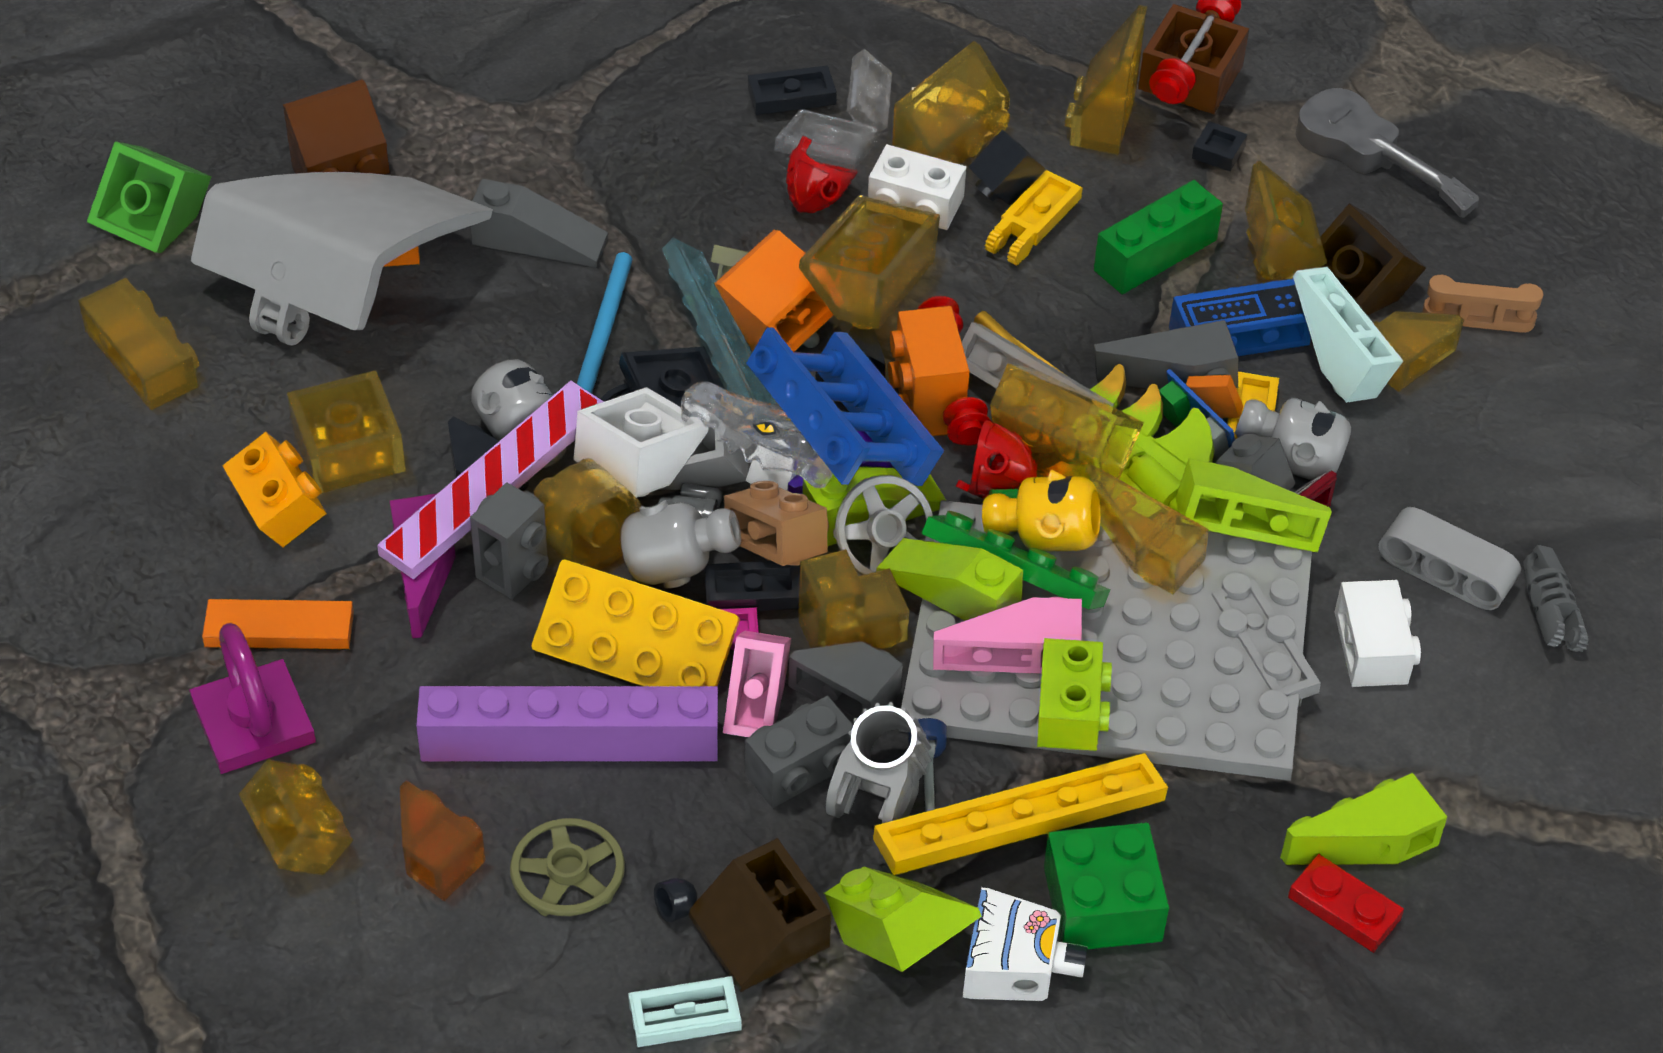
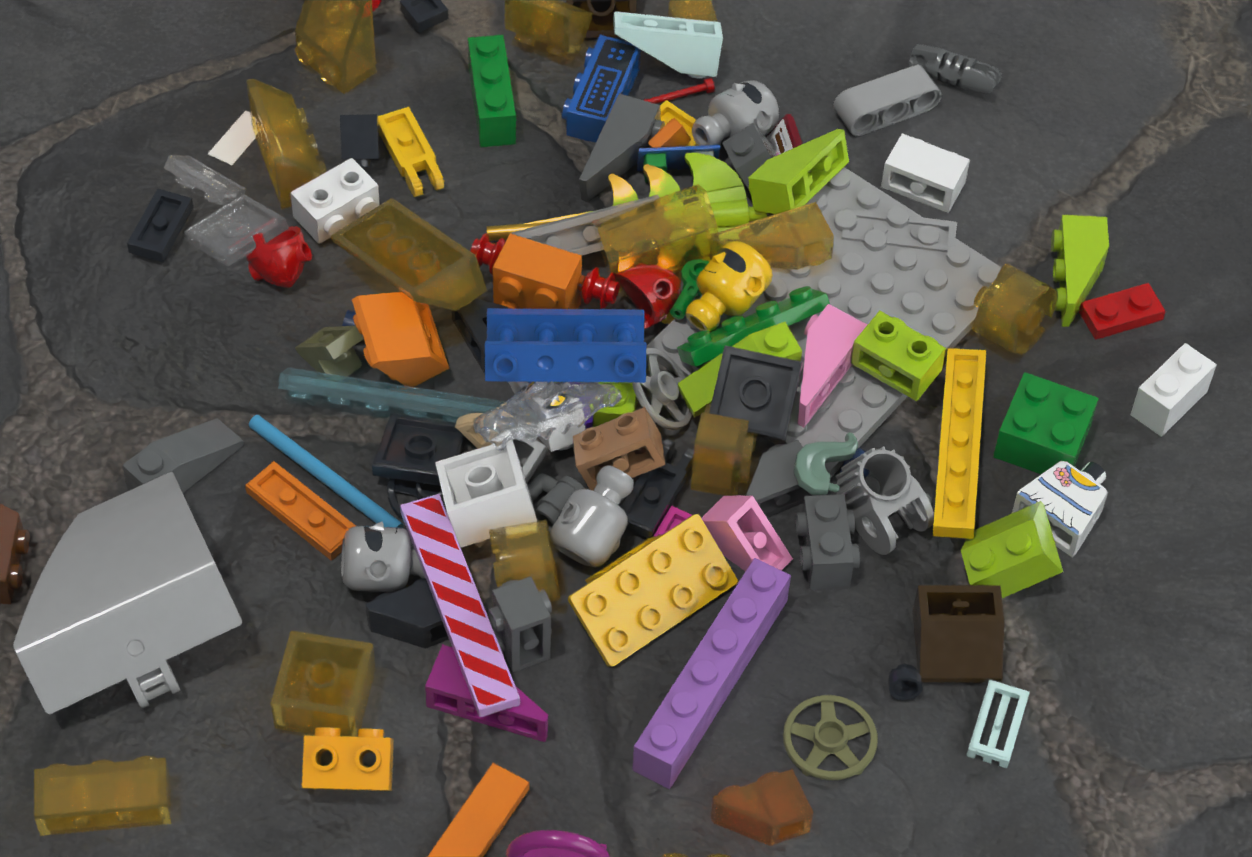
camera: 60 degrees left, 5 degrees up
none -> orange tile [245,461,356,561]
none -> red piece [644,78,715,104]
none -> black tile [707,345,803,441]
none -> sand green piece [794,432,858,495]
none -> clear yellow brick [972,263,1057,355]
none -> white brick [1130,343,1217,437]

